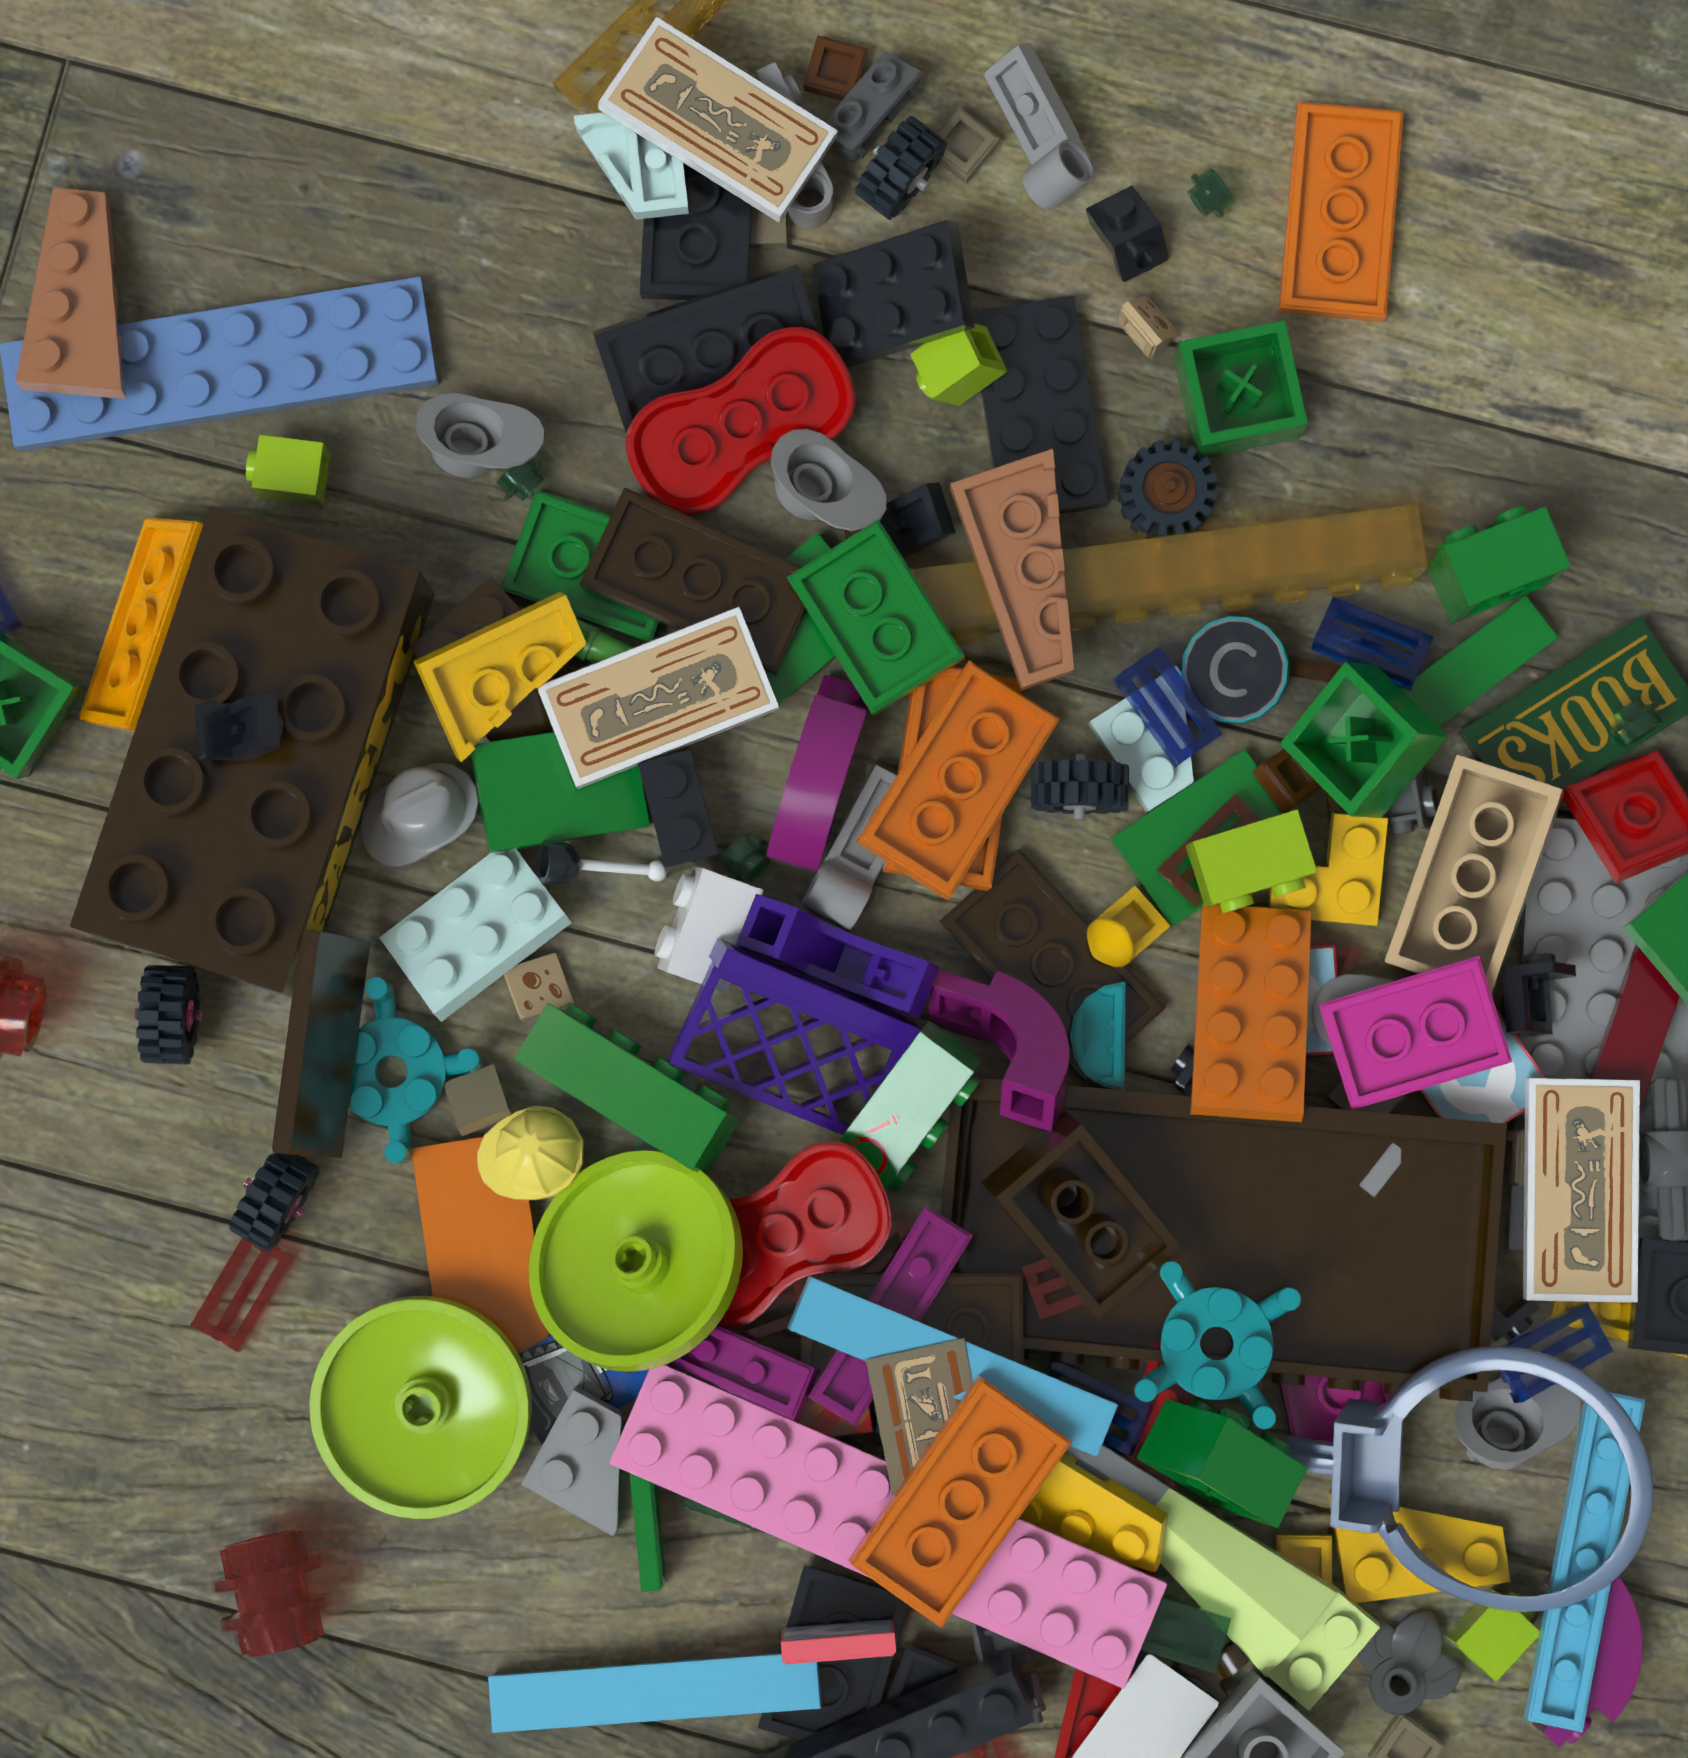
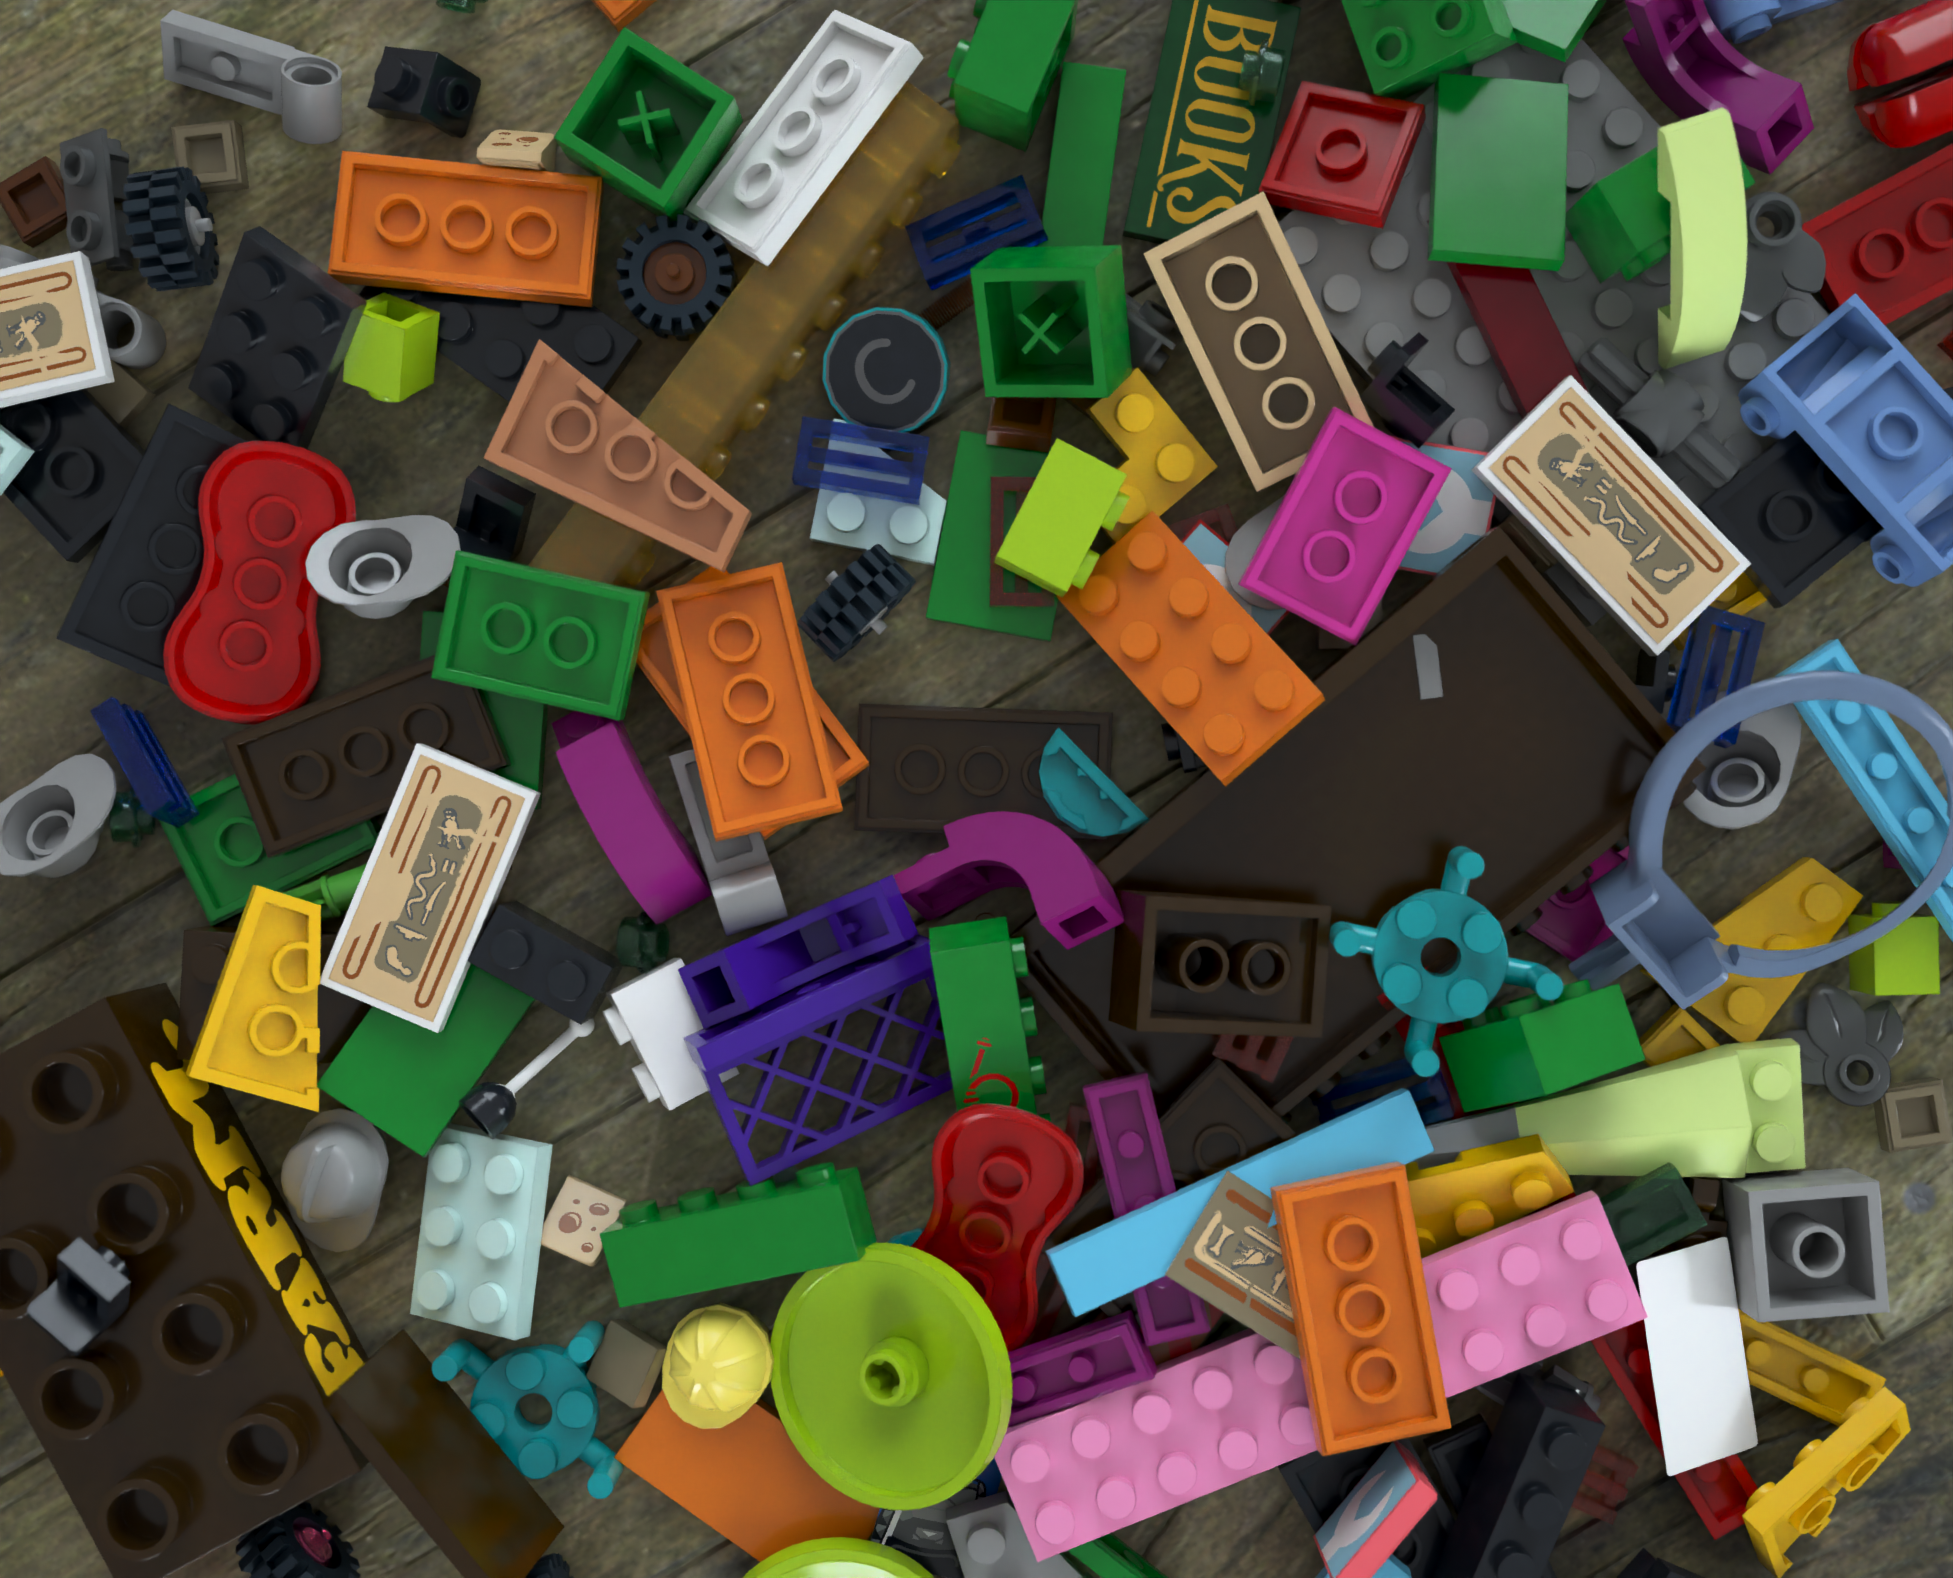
camera: 40 degrees left, 5 degrees up
yellow plate [1087,886,1170,967] -> none
none -> clear blue tile [90,697,200,828]
none -> orange tile [328,151,604,307]
none -> white tile [683,10,924,266]

